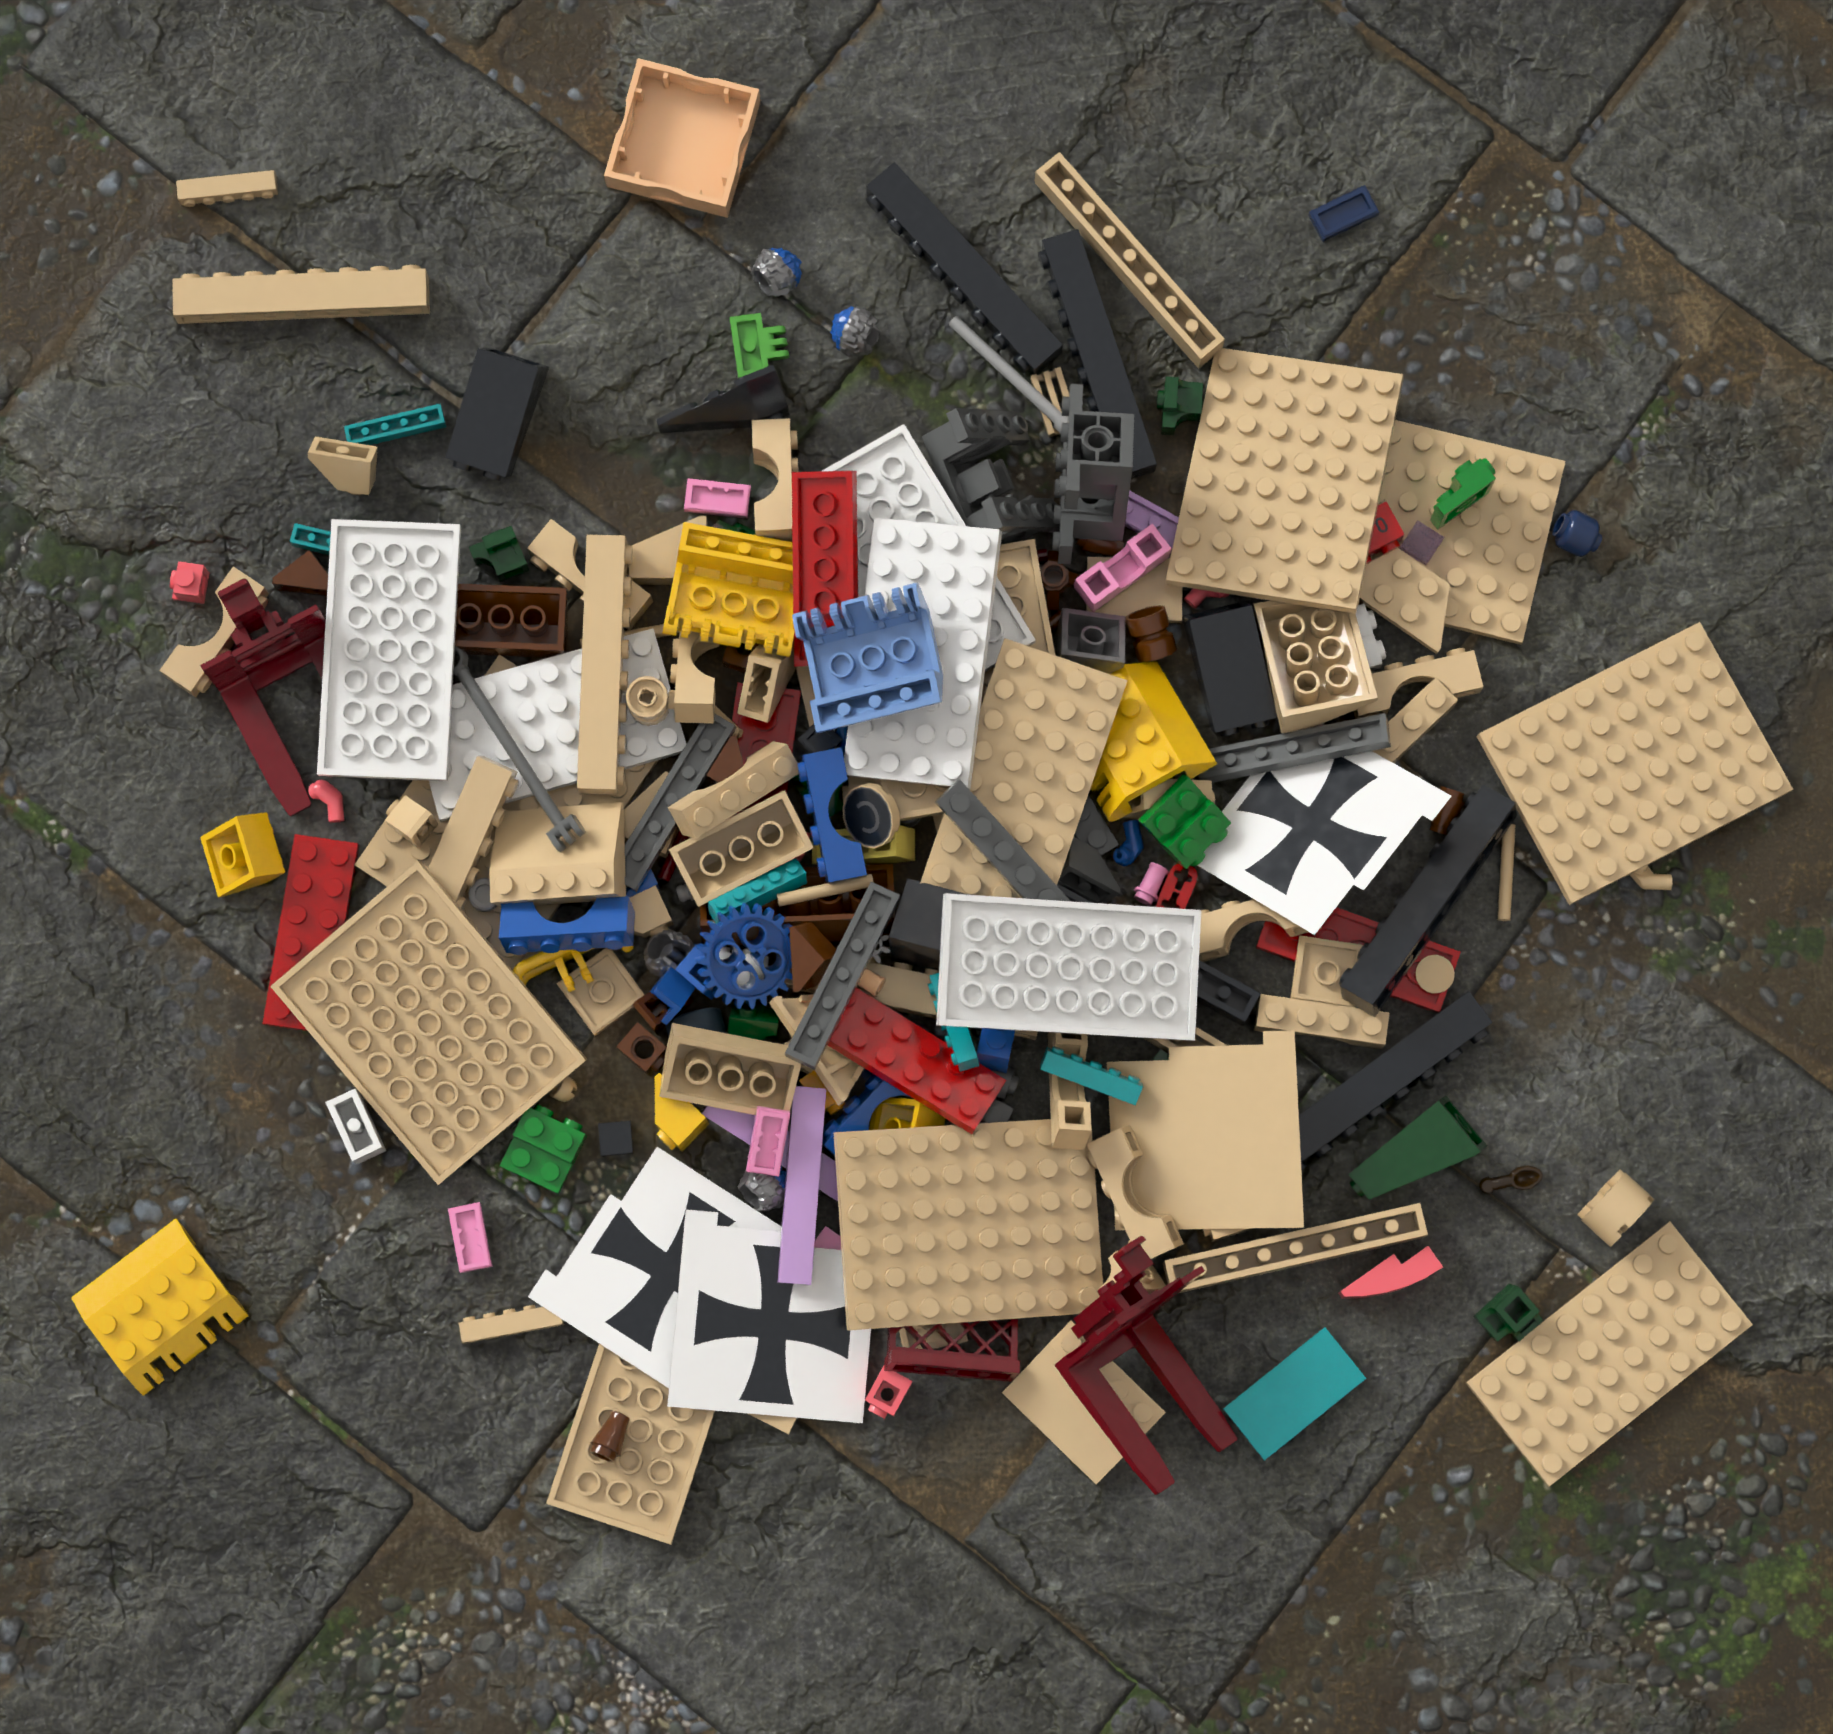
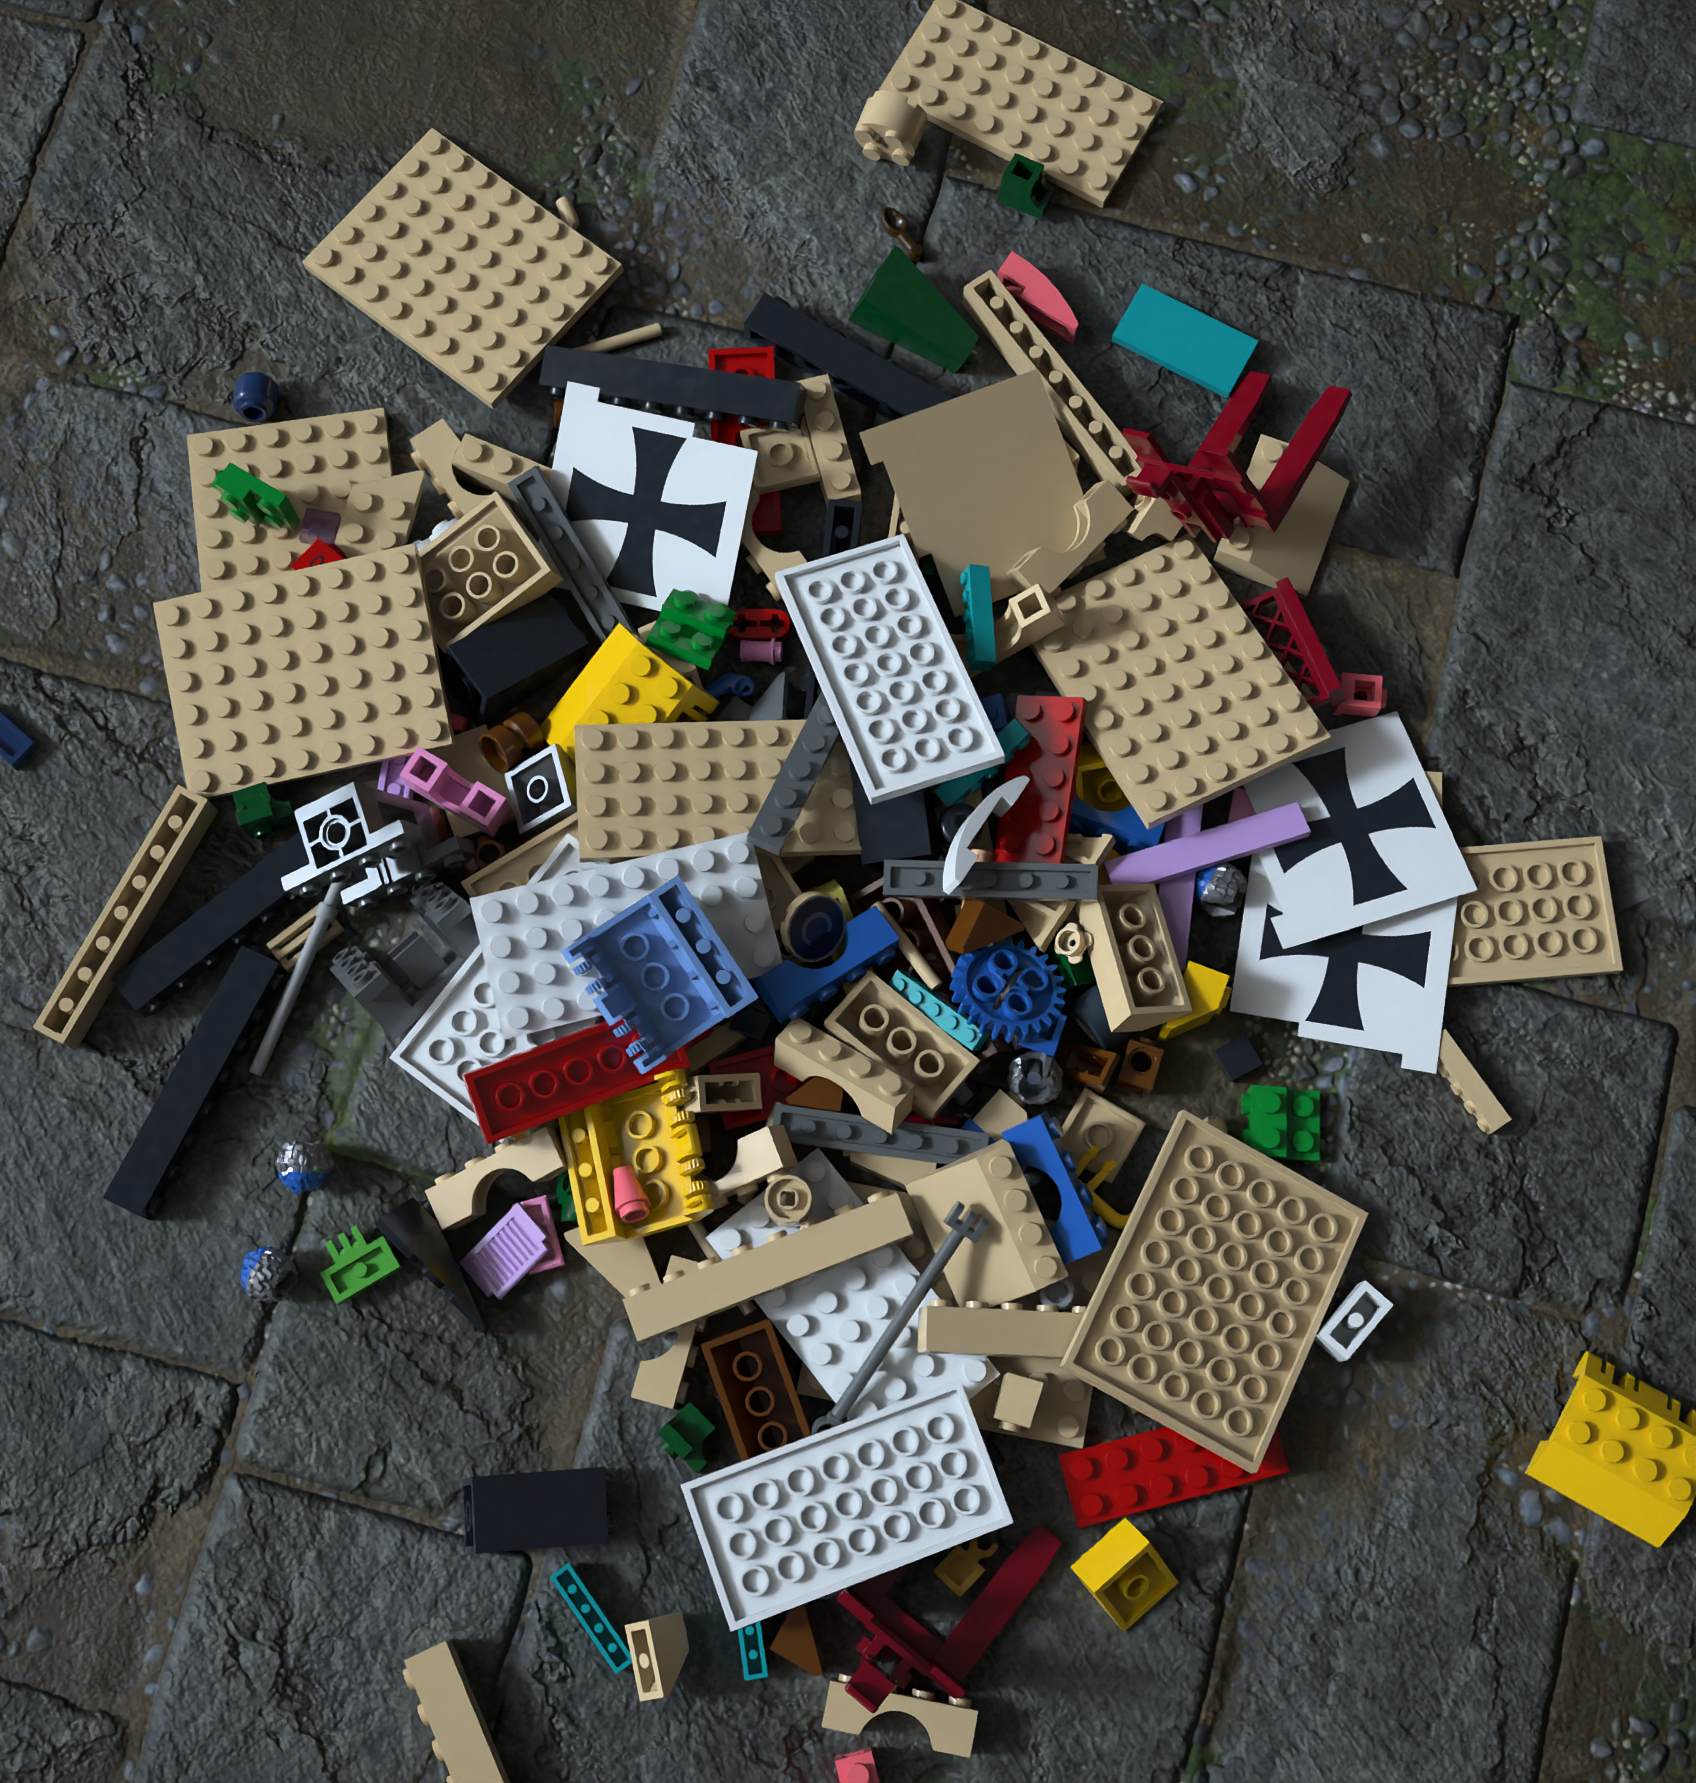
camera: 115 degrees left, 5 degrees down
coral arm [308,780,345,823] -> none
bright pink plate [448,1202,493,1273] -> none
reddish brown cone [590,1411,630,1463] -> none
light nougat tile [604,58,761,218] -> none
blue panel [650,967,696,1025] -> none
bright pink plate [746,1106,790,1177] -> none
tan sticker [1416,955,1455,993] -> none
none -> lavender window [459,1203,550,1300]
none -> coral cone [612,1166,651,1223]
none -> pearl gold plate [933,1536,998,1598]
none -> black head [937,803,983,850]
none -> white slope [943,775,1030,895]
none -> tan plate [1054,923,1093,964]

